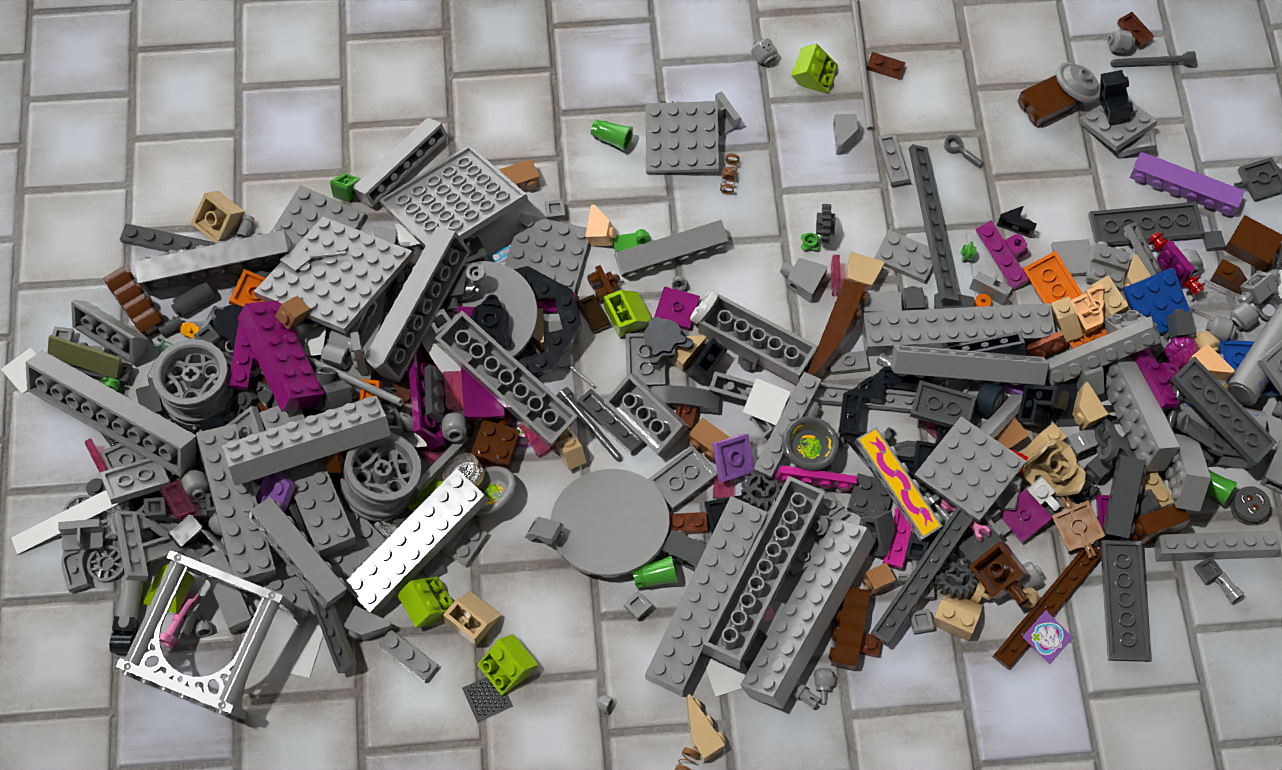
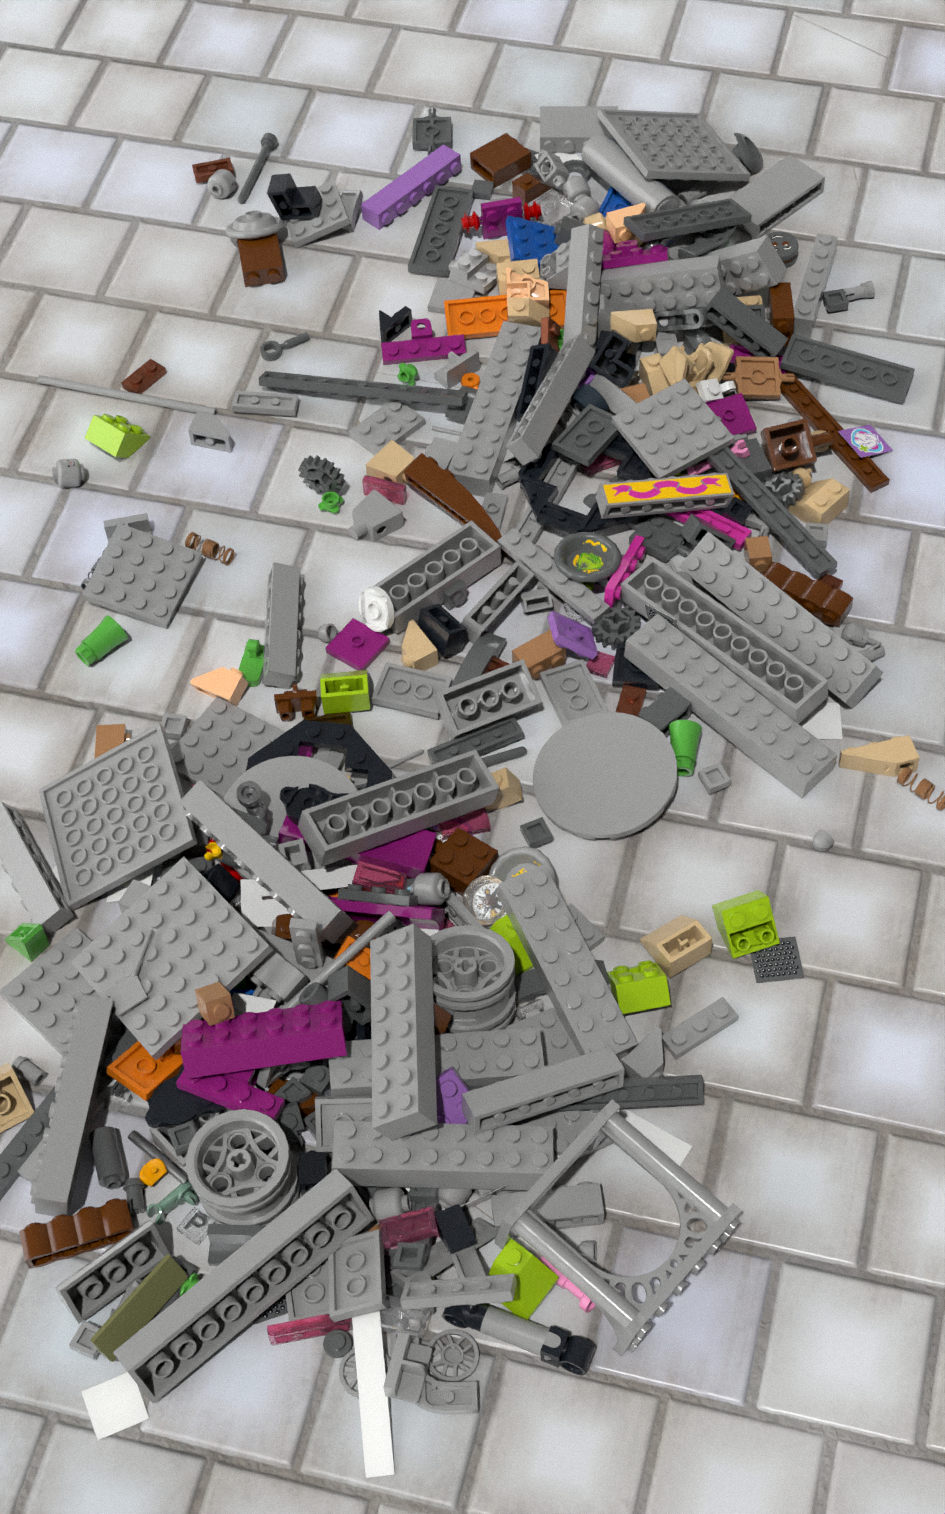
camera: 65 degrees left, 10 degrees down
slope [525,517,564,545] -> none
tile [644,317,694,365] -> none
white sticker [743,378,790,425] -> none
dark grey brick [901,286,925,311] -> none
light grey plate [1123,222,1162,276] -> none
none -> dark grey plate [520,817,553,848]

